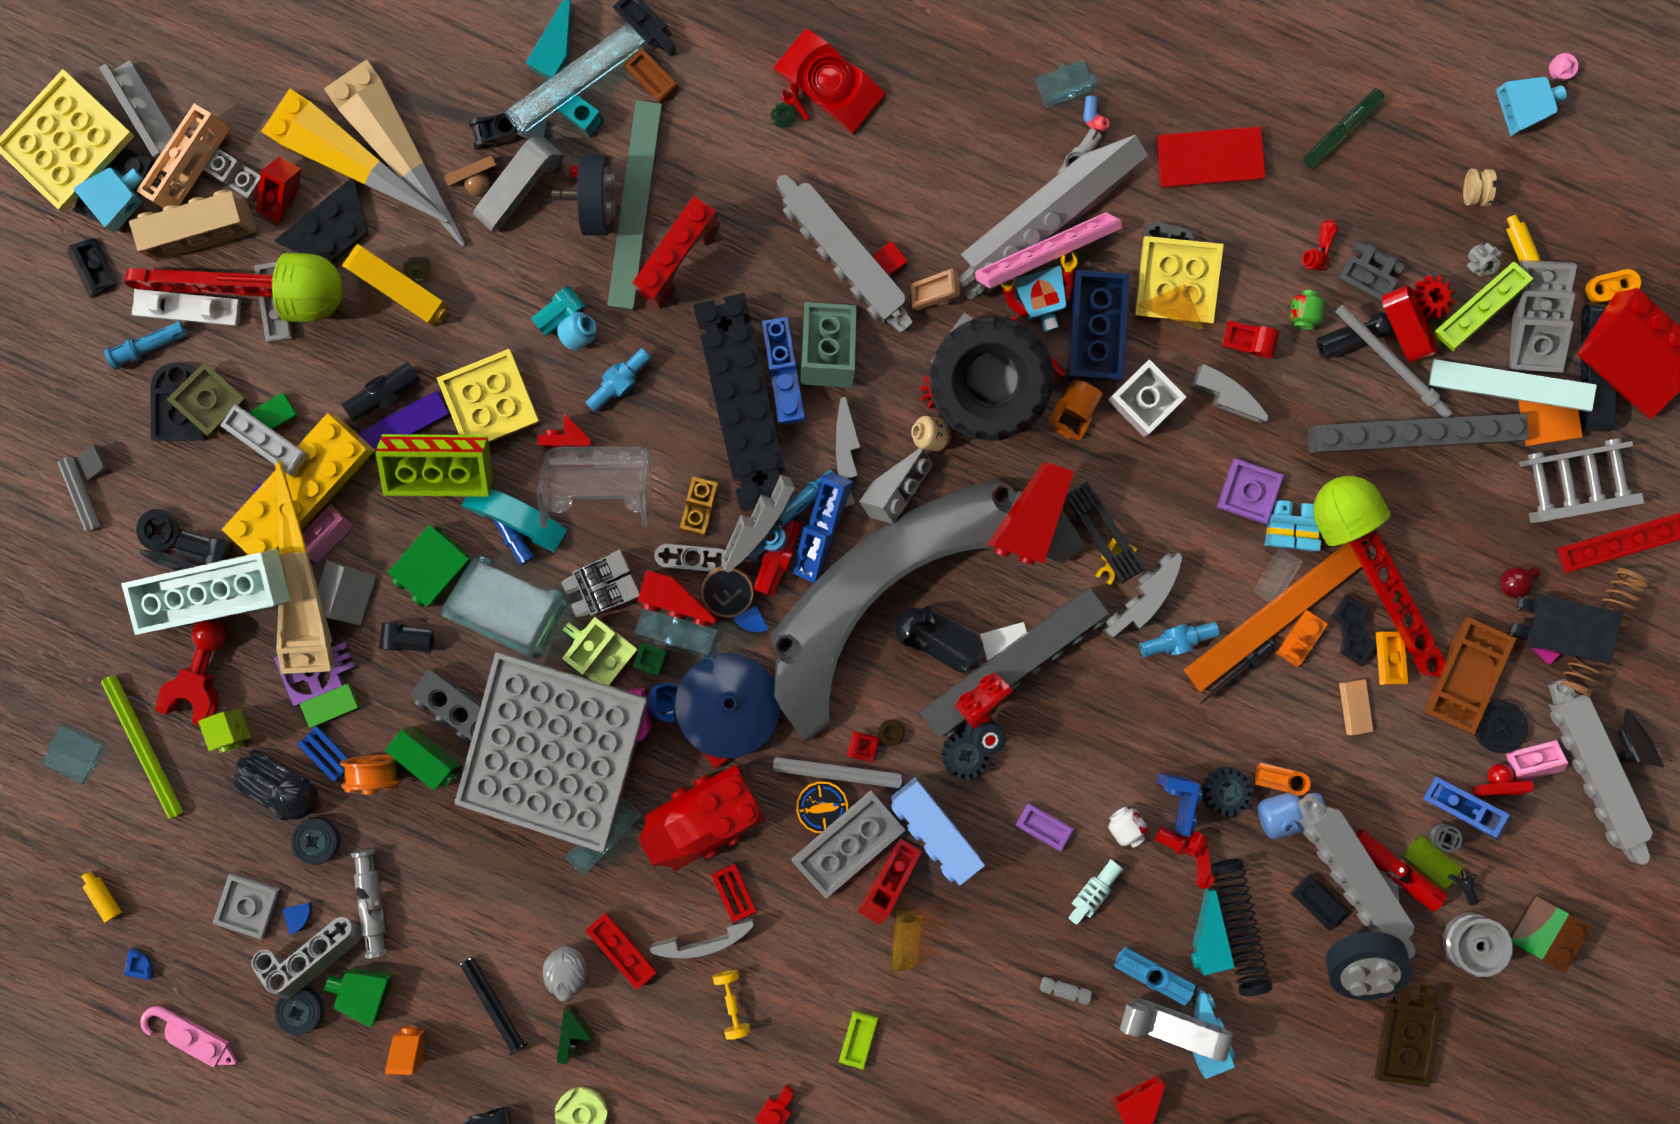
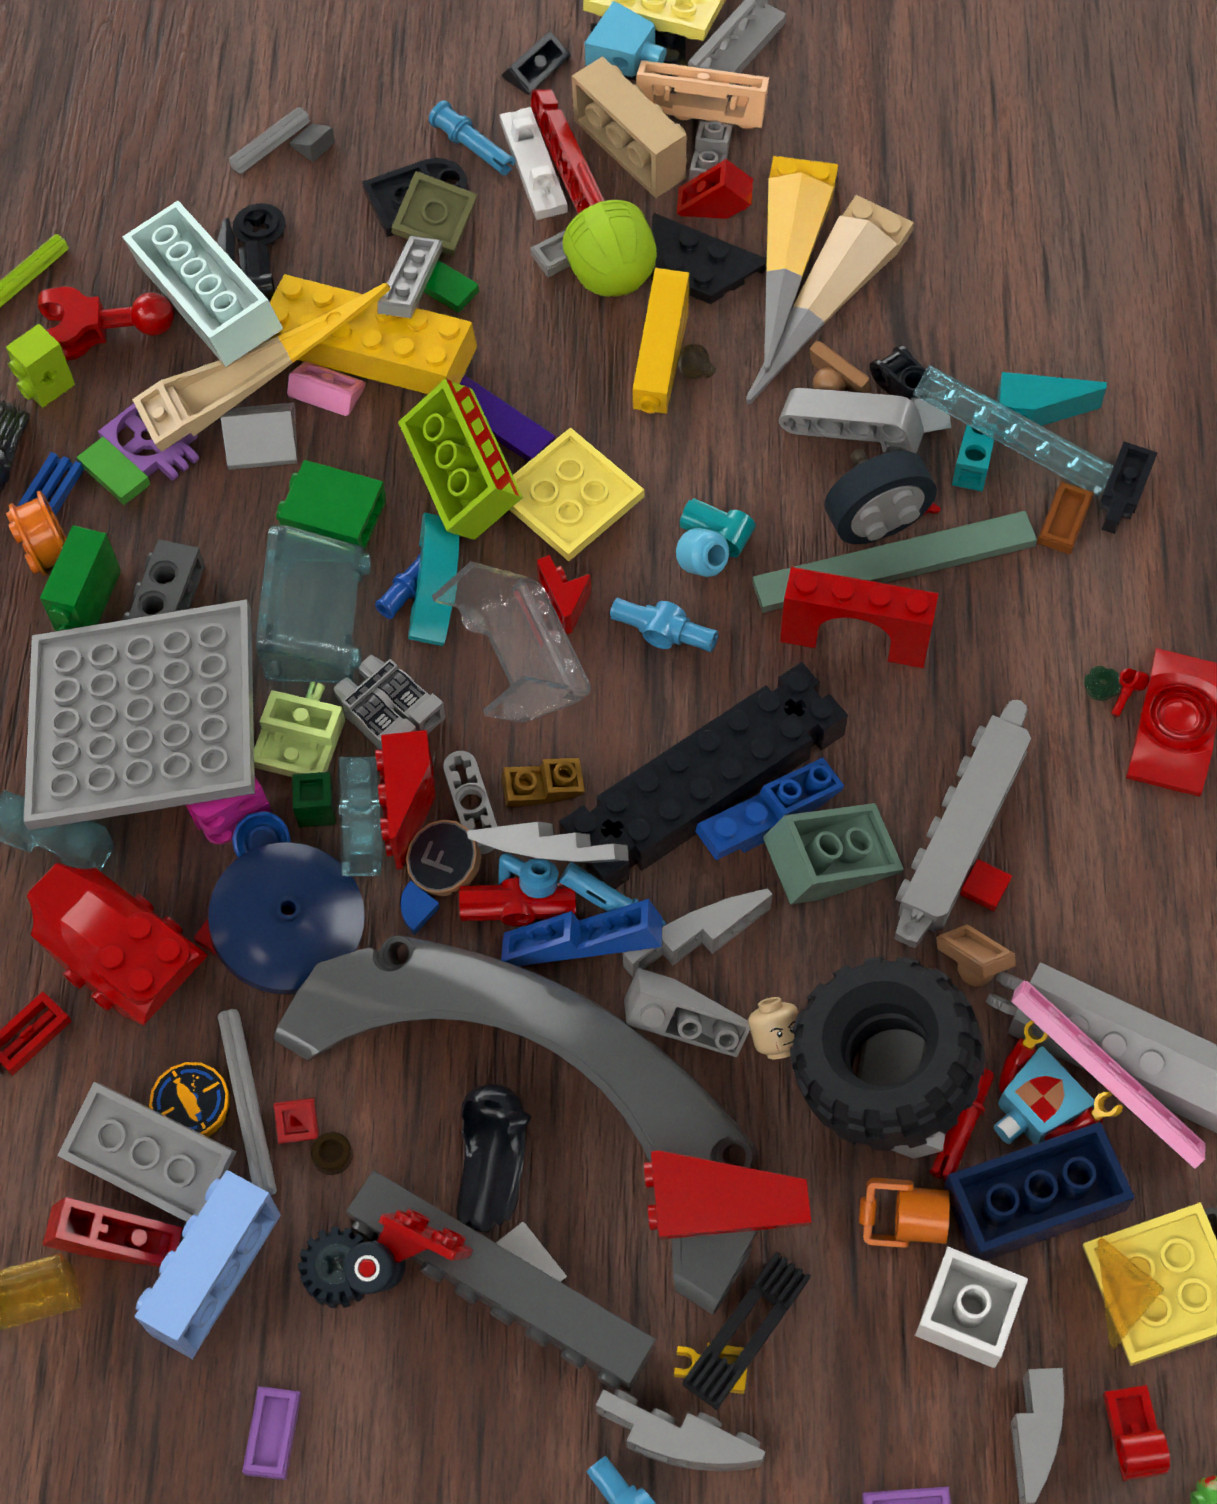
camera: 65 degrees right, 25 degrees down
black piece [341,361,421,423] -> none
black piece [379,622,434,653] -> none

